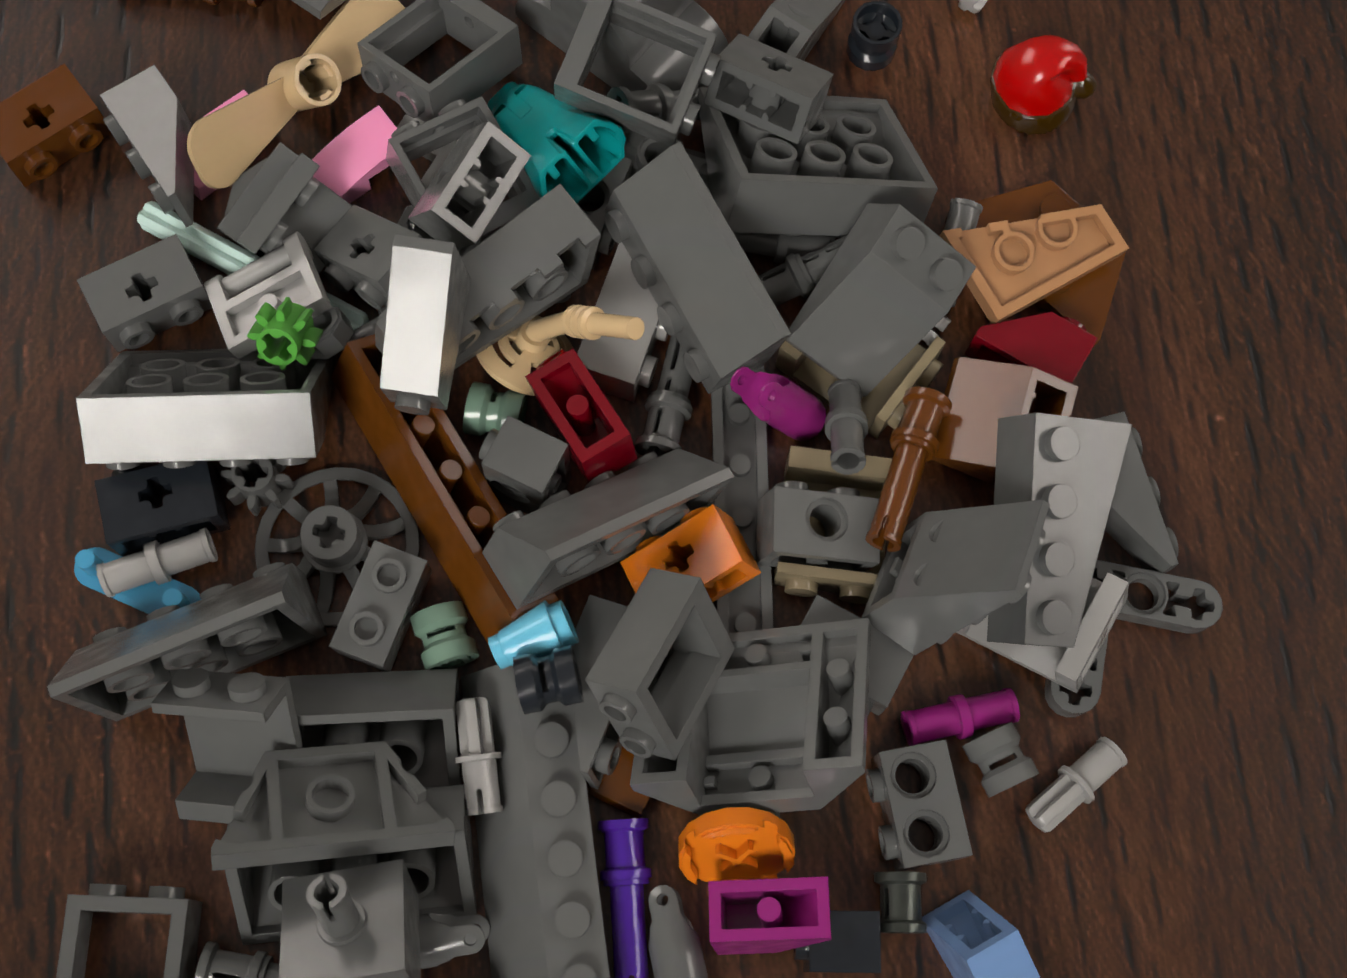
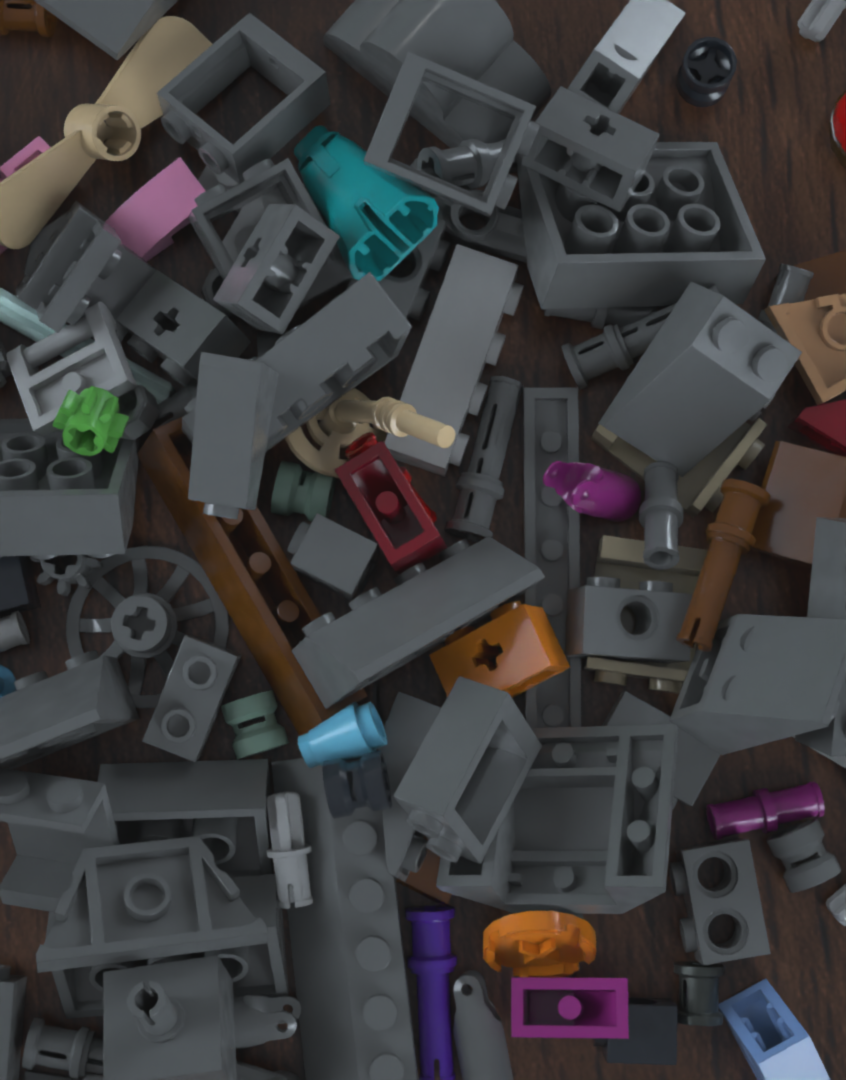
camera: 10 degrees right, 10 degrees up
dark grey slope [604,142,791,394] -> none

